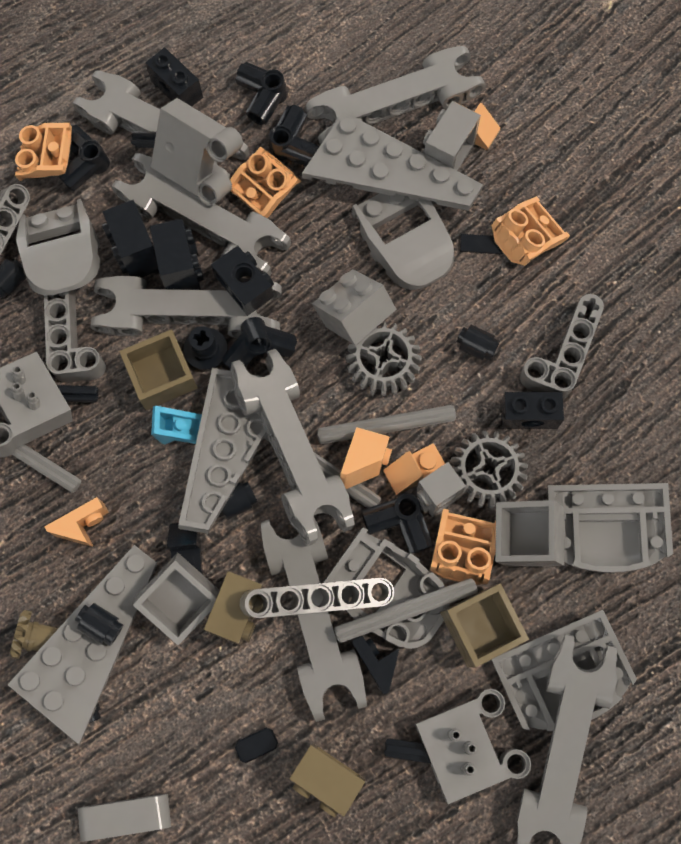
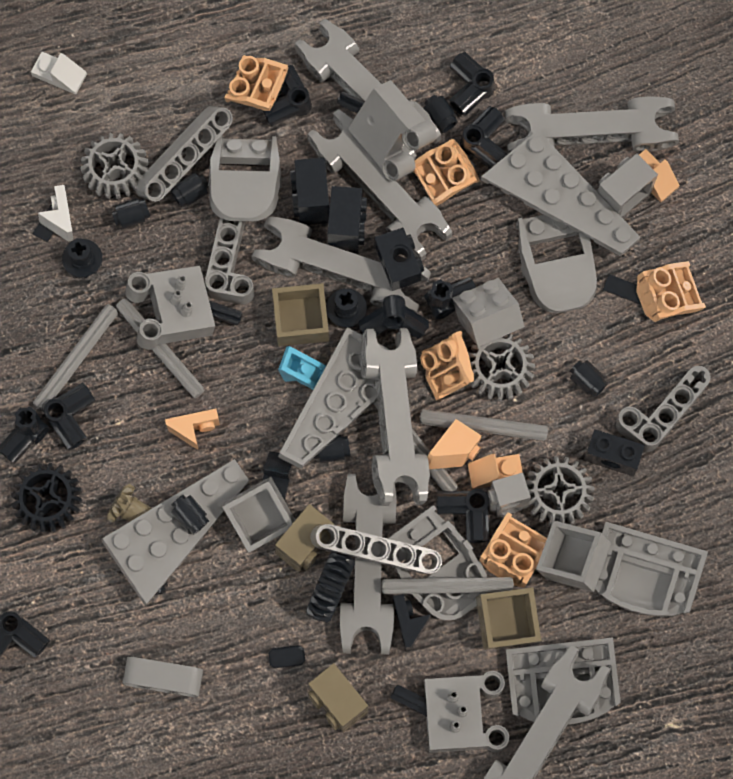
camera: 15 degrees right, 0 degrees up
black brick [145,47,203,107] -> none
none -> black gear [306,552,355,623]
none -> light nougat slope [420,331,474,400]
none -> black brick [423,95,458,133]
none -> black piece [424,277,476,320]

